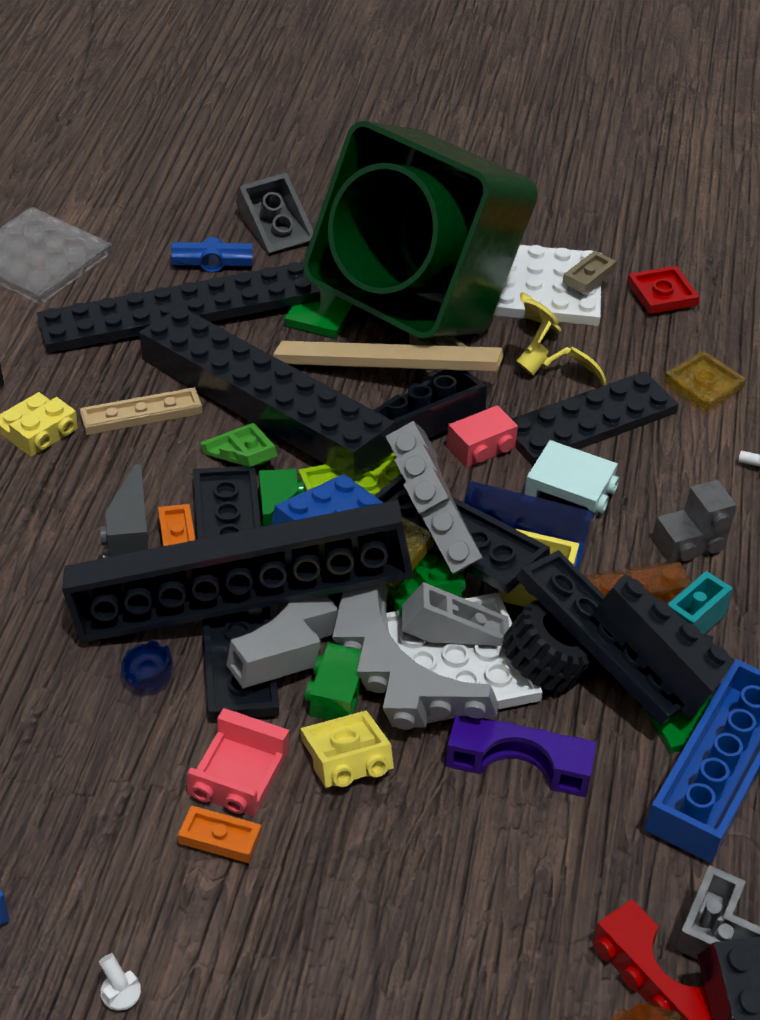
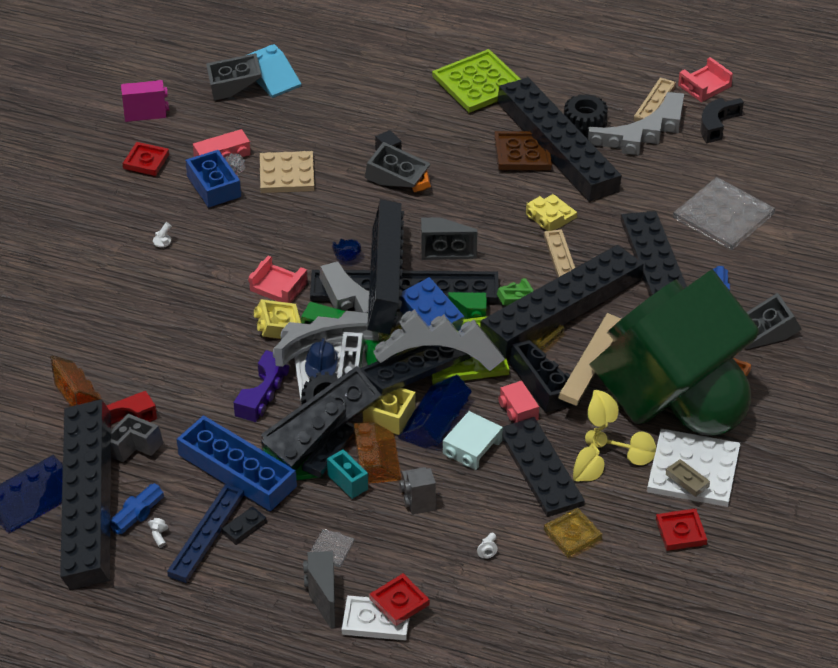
camera: 100 degrees right, 0 degrees up
orange plate [158,504,195,546] -> none
orange plate [178,805,262,863] -> none
none -> dark blue piece [305,338,338,378]

